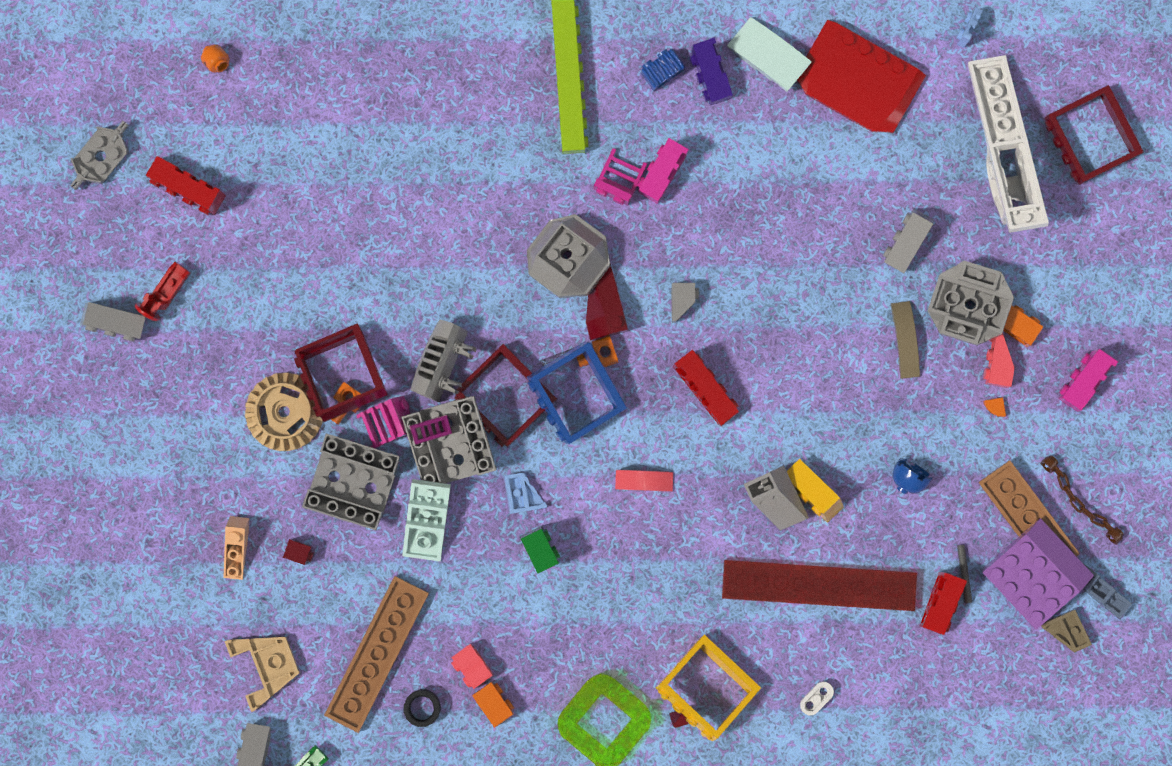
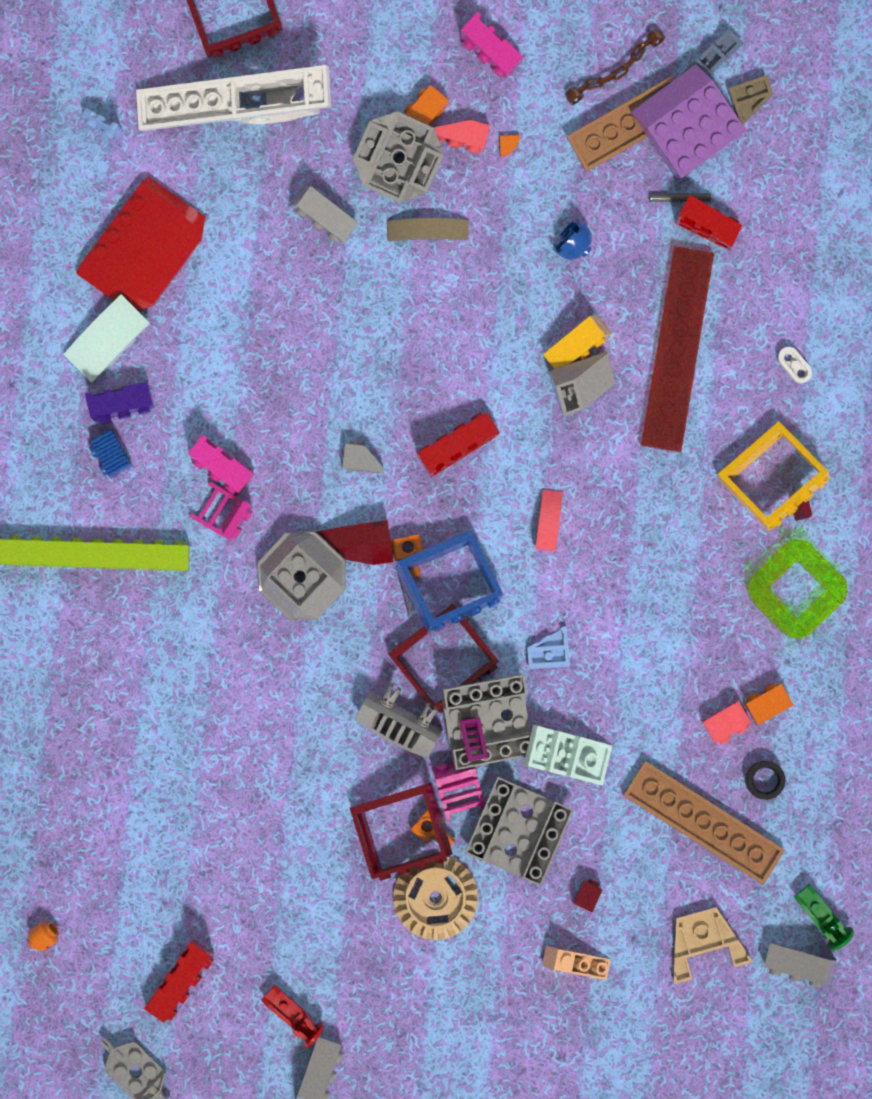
camera: 80 degrees left, 0 degrees up
green brick [520,526,560,574] -> none

